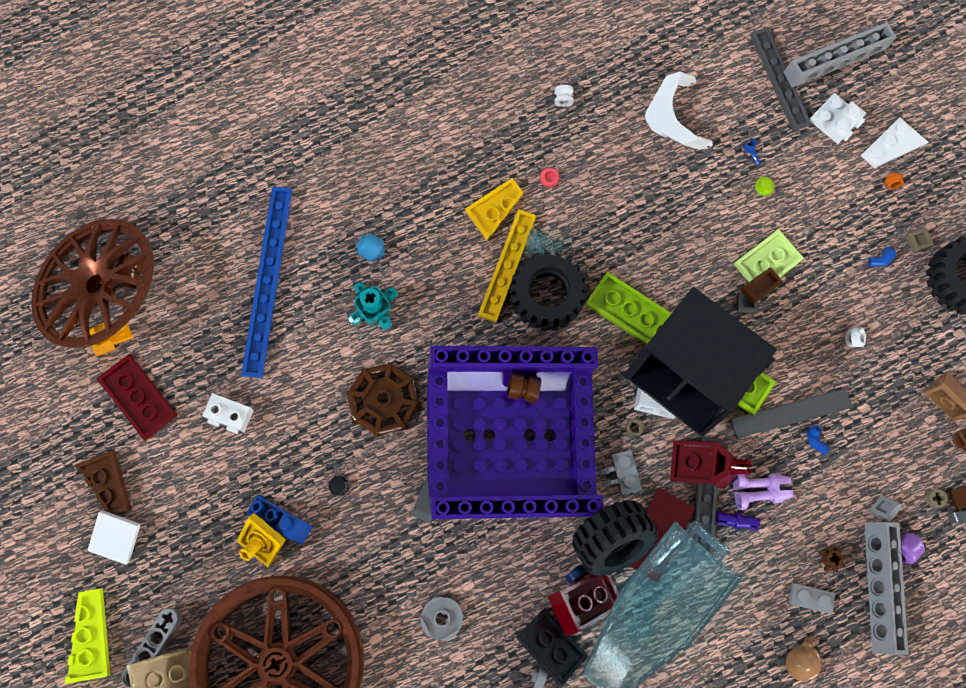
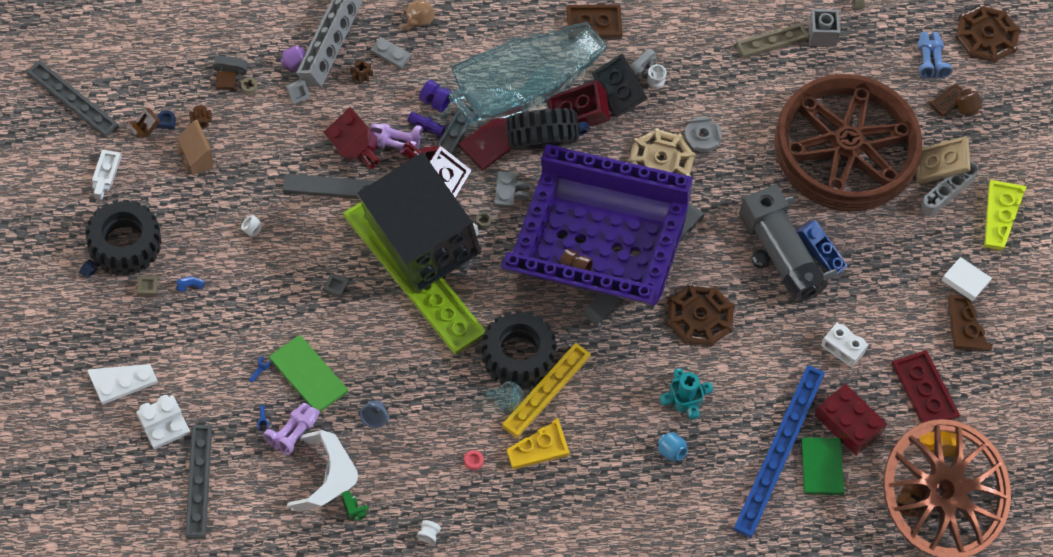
camera: 165 degrees left, 15 degrees down
yellow plate [237,513,286,568] -> none
yellowish green tile [734,229,804,282] -> none
reddish brown tile [740,267,783,305] -> none
lime plate [755,177,775,196] -> none
light grey brick [783,22,897,88] -> none
blue arm [807,425,830,455] -> none
orange plate [884,172,904,190] -> none
none -> blue hand [249,356,270,383]
none -> lavender piece [263,403,320,455]
none -> bright green tile [269,335,348,412]
none -> dark red plate [323,107,380,170]
none -> green bracket [341,490,369,521]
none -> sand blue piece [360,400,389,428]
none -> dark purple wheel [419,79,453,113]
none -> tan plate [626,128,696,177]
none -> white wheel [647,64,667,89]
none -> dark grey piece [739,184,838,303]
none -> green tile [801,437,844,495]
none -> dark red brick [815,383,887,456]

